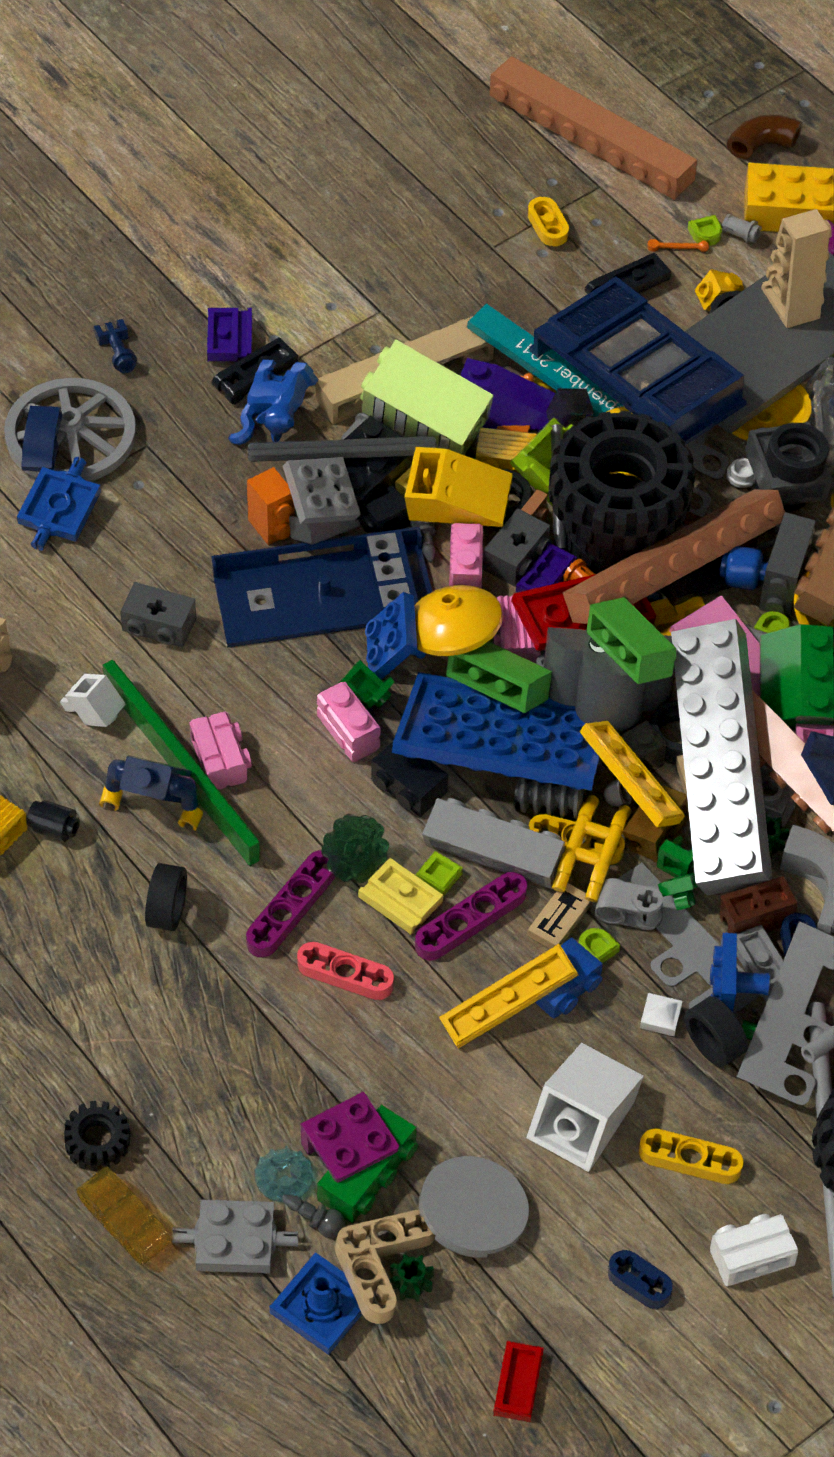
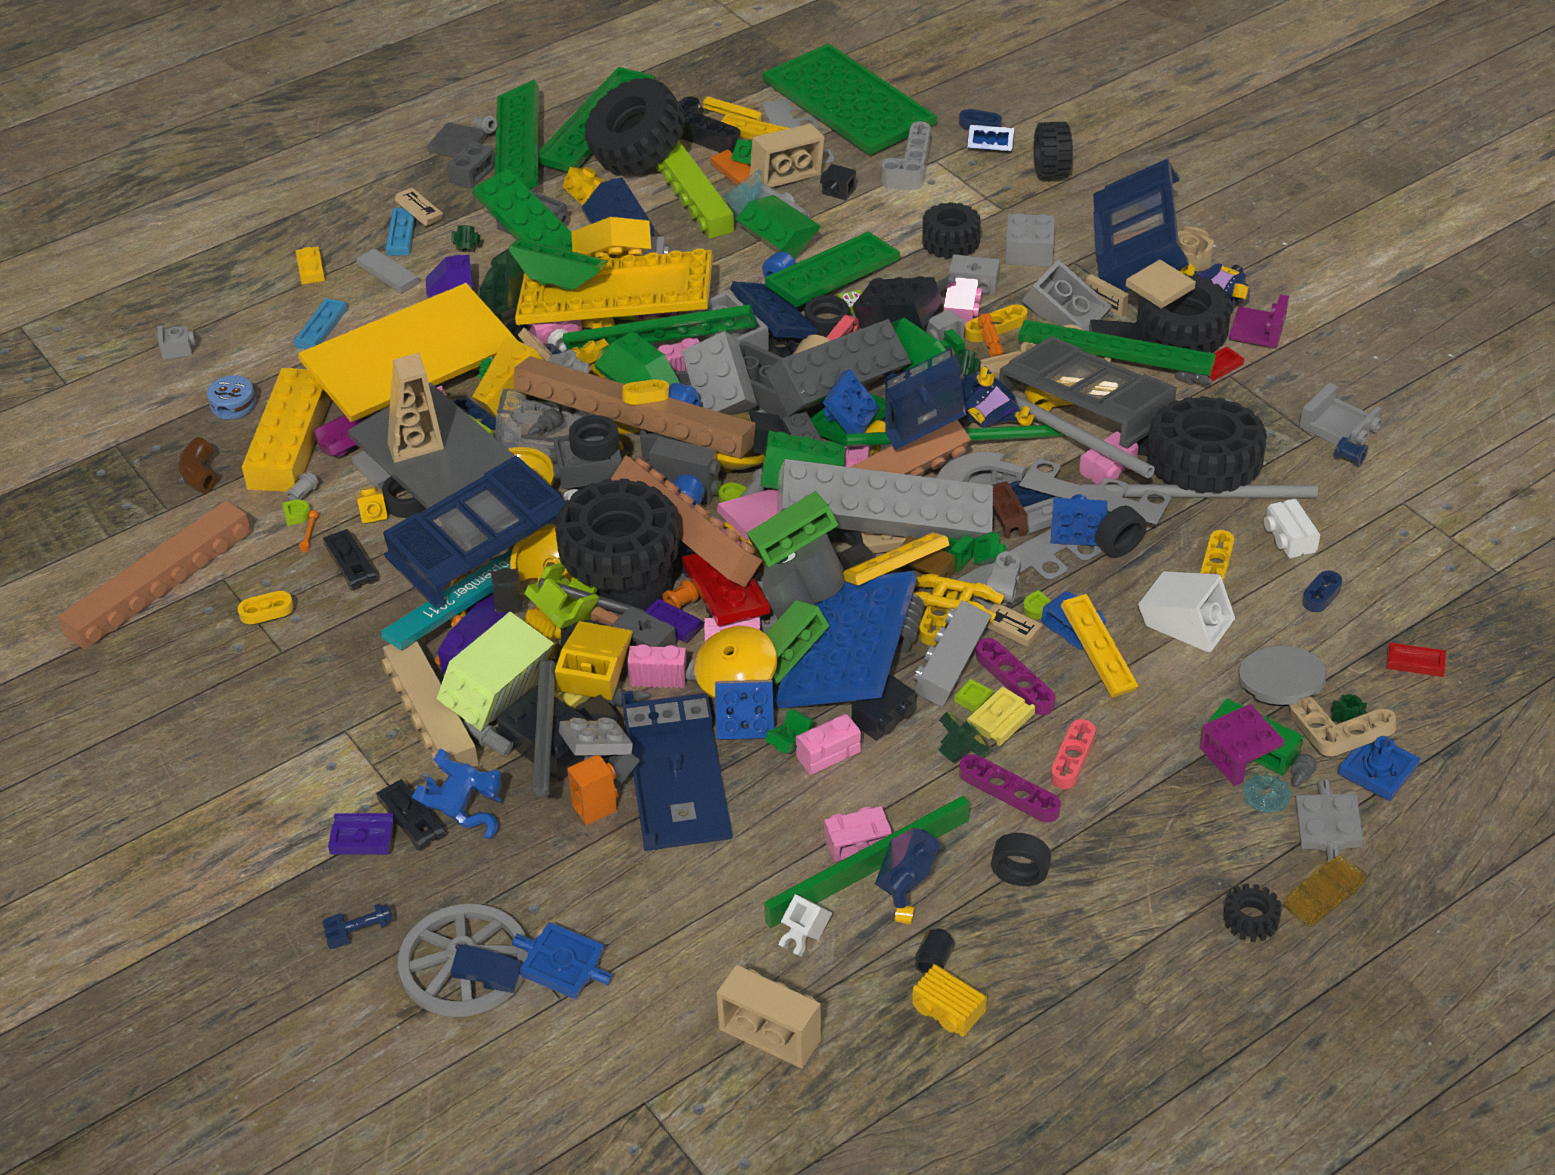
camera: 85 degrees left, 10 degrees down
dark grey brick [120,582,197,648] -> none
white tile [640,993,682,1036] -> none

